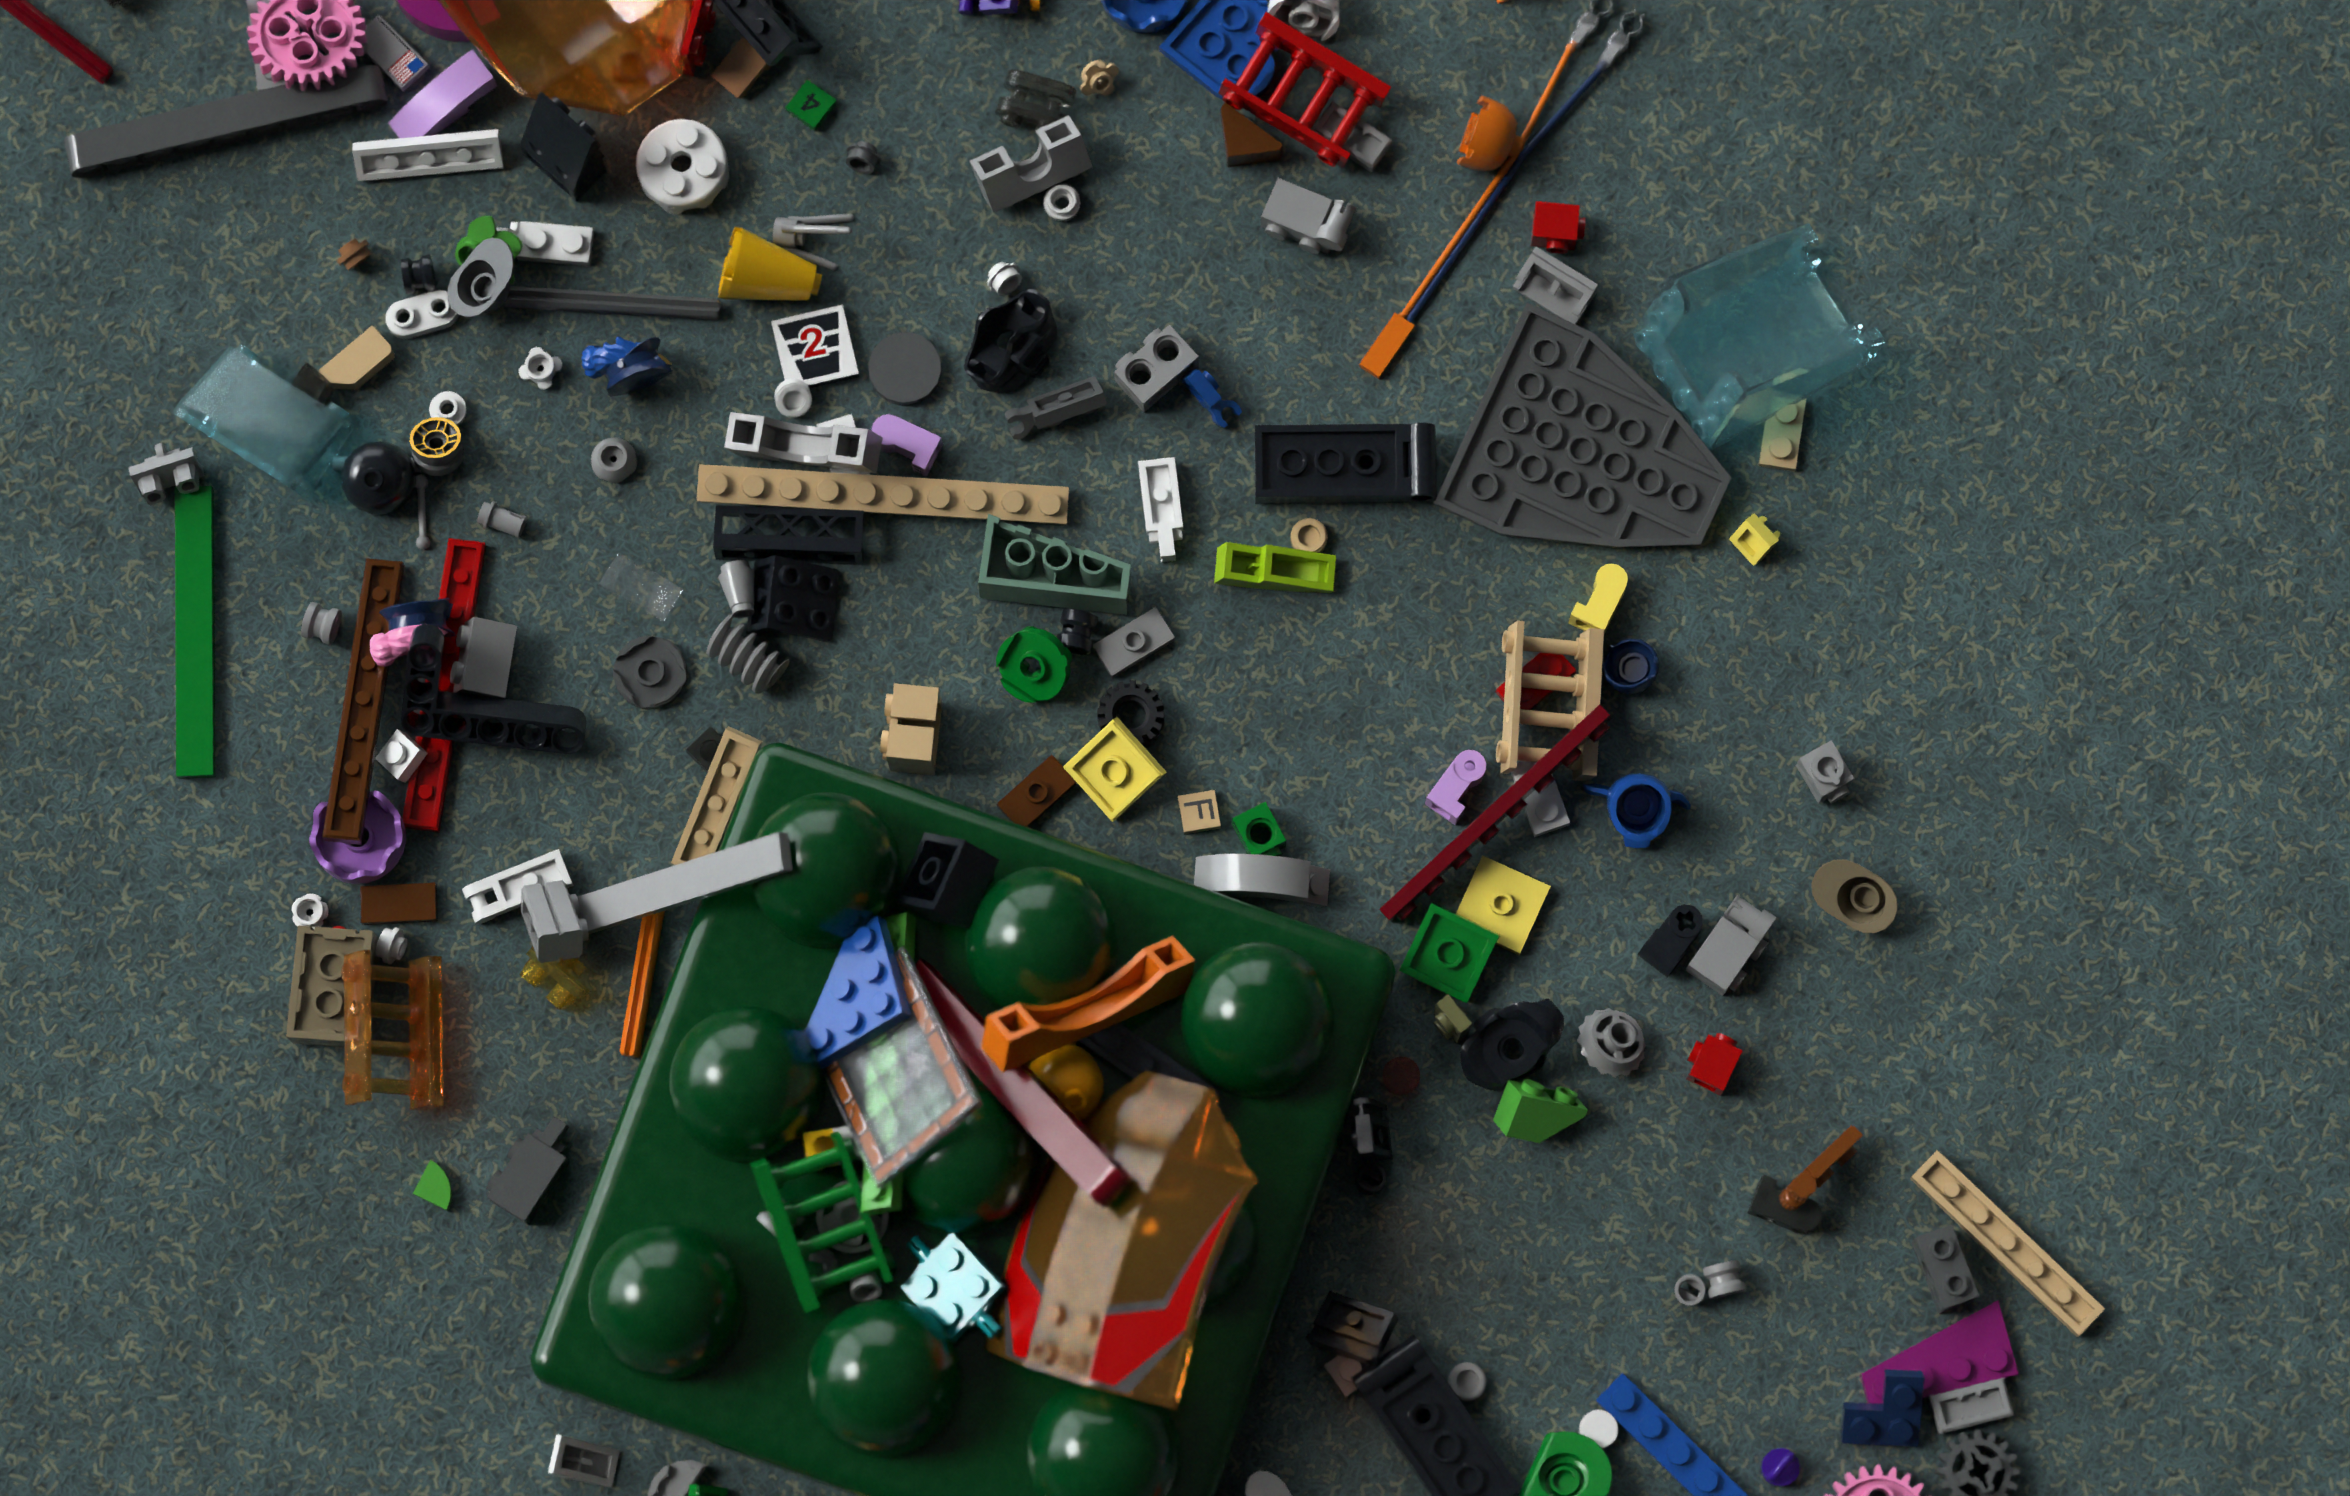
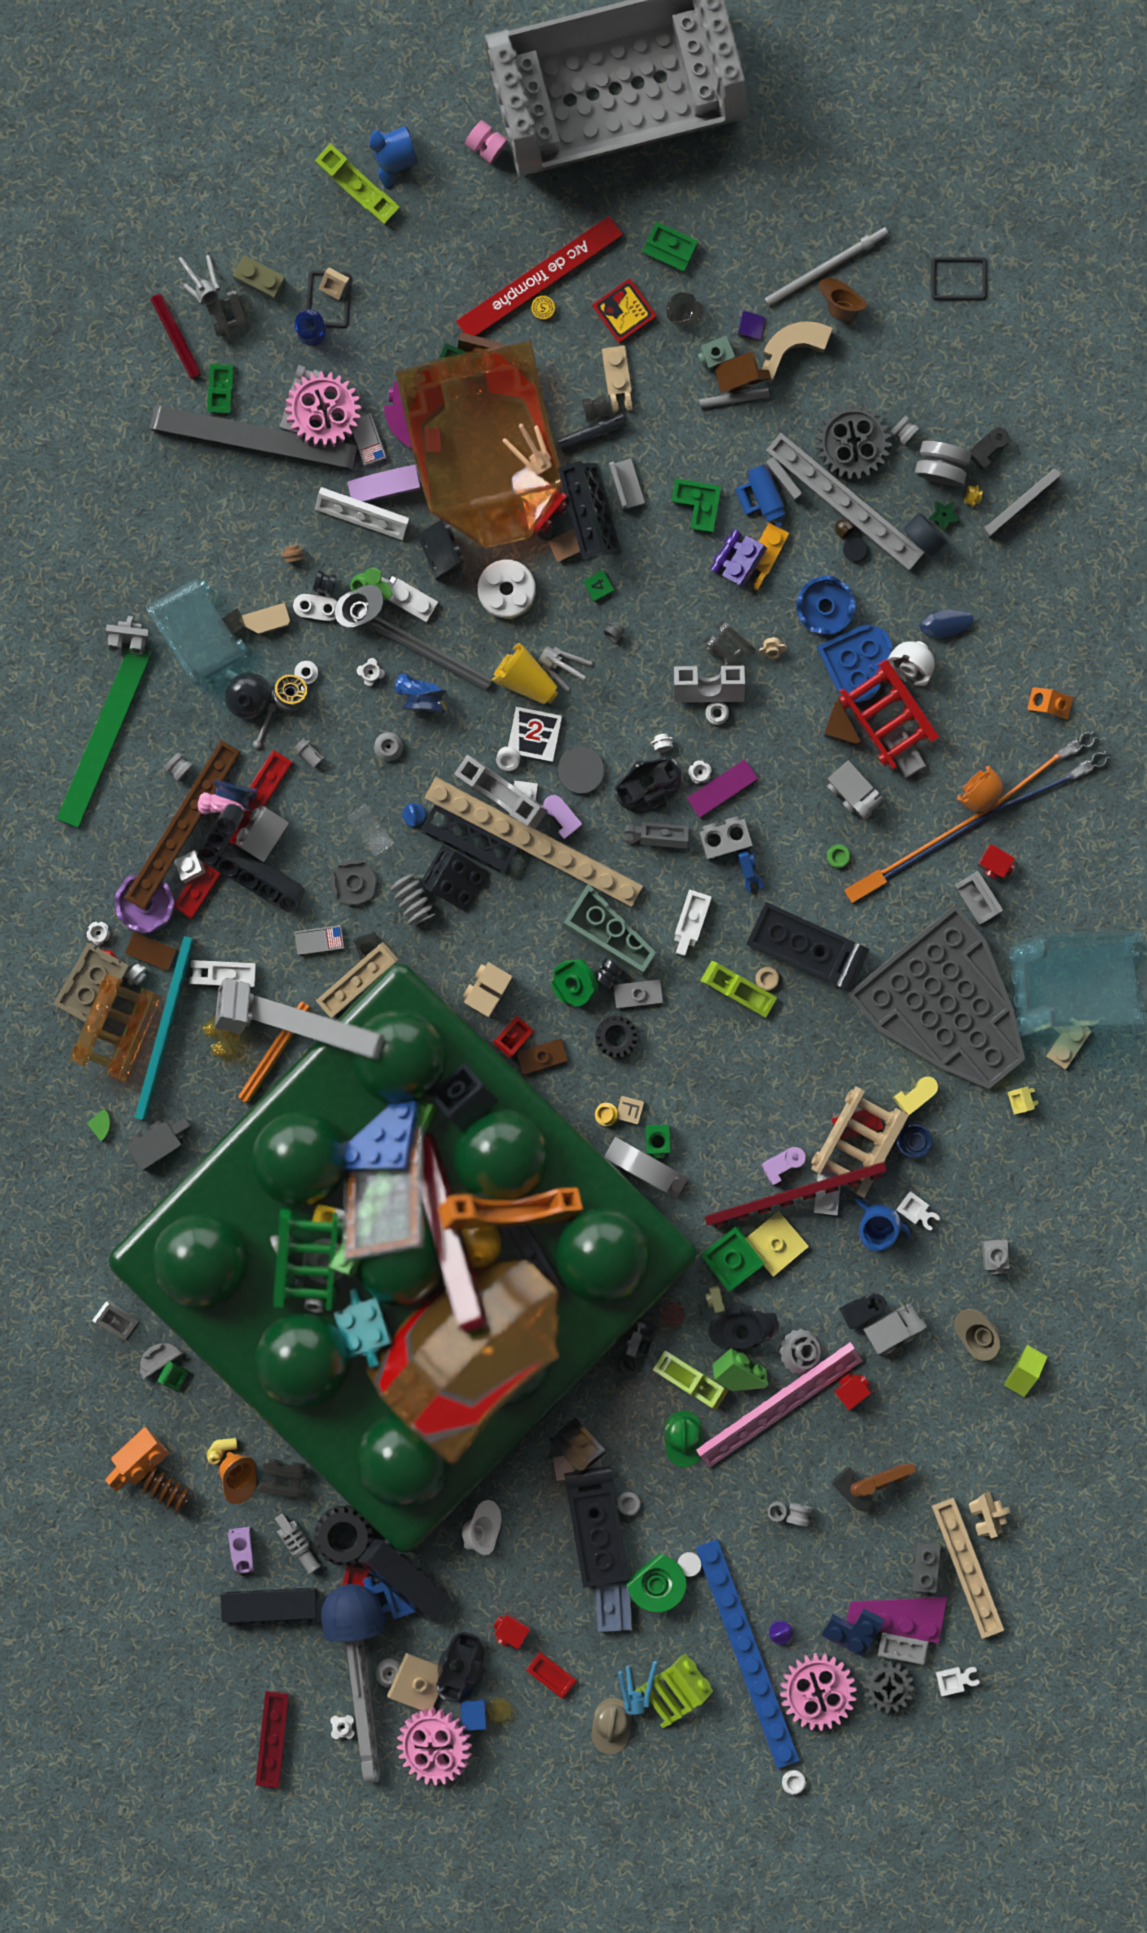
camera: 15 degrees right, 10 degrees up
light grey cone [718,560,755,618] -> none
light yellow plate [1063,717,1167,822] -> none
none -> teal tile [135,936,195,1120]
none -> green slope [207,363,234,413]
none -> light grey tile [295,925,344,955]
none -> blue tile [402,803,426,827]
none -> red slope [493,1016,534,1058]
none -> yellow plate [595,1103,618,1126]
none -> lime slope [653,1350,729,1410]
none -> green piece [665,1410,703,1467]
none -> magenta tile [686,759,758,818]
none -> white plate [688,761,712,784]
none -> bright pink plate [696,1343,863,1468]
none -> bright green tile [827,844,850,868]
none -> white plate [896,1191,940,1230]
none -> white plate [936,1667,979,1696]
none -> tan hips [969,1492,1011,1538]
none -> lime slope [1004,1345,1047,1397]

